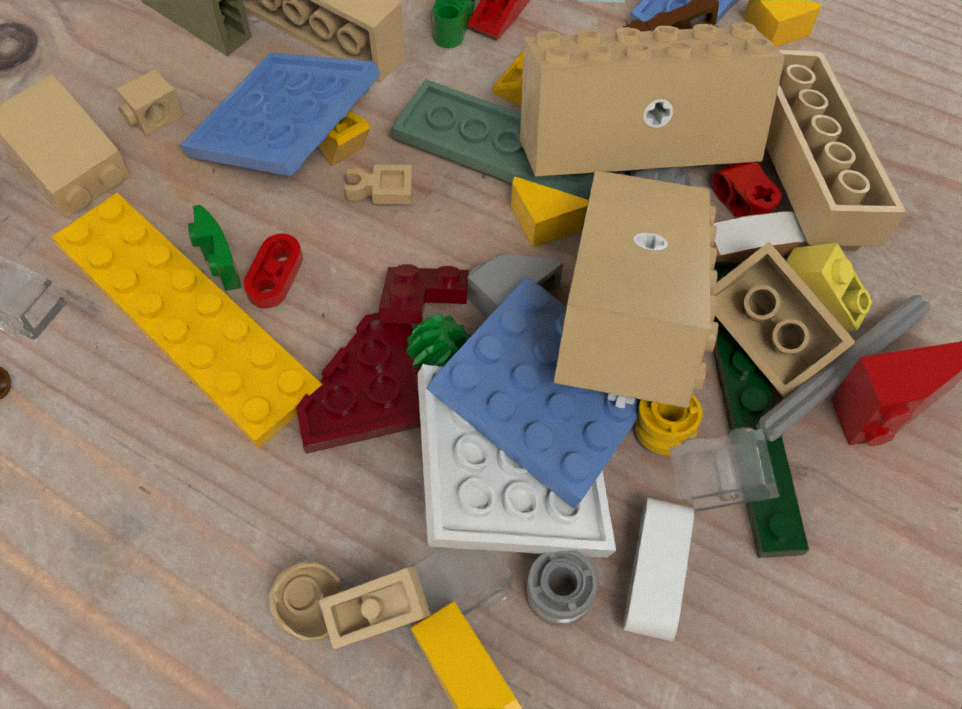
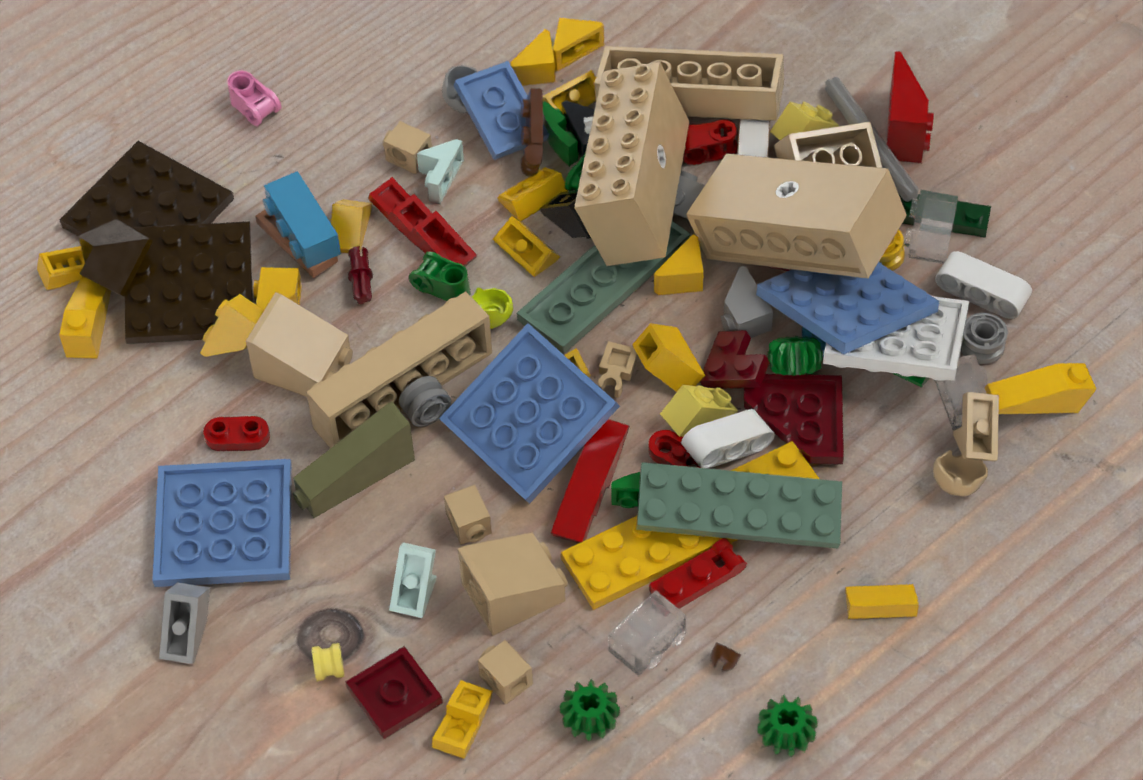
camera: 70 degrees left, 5 degrees down
none -> light aqua slope [389,542,437,618]
none -> light grey wheel [399,376,451,427]
none -> neon yellow hair [472,287,513,329]
none -> red slope [551,419,630,543]
none -> yellow slope [553,18,604,72]
none -> yellow slope [632,323,705,392]
none -> sand green plate [636,462,842,549]
none -> red plate [649,538,747,615]
none -> light yellow slope [660,385,738,437]
none -> white beam [681,409,775,469]
none -> yellow slope [845,584,919,619]

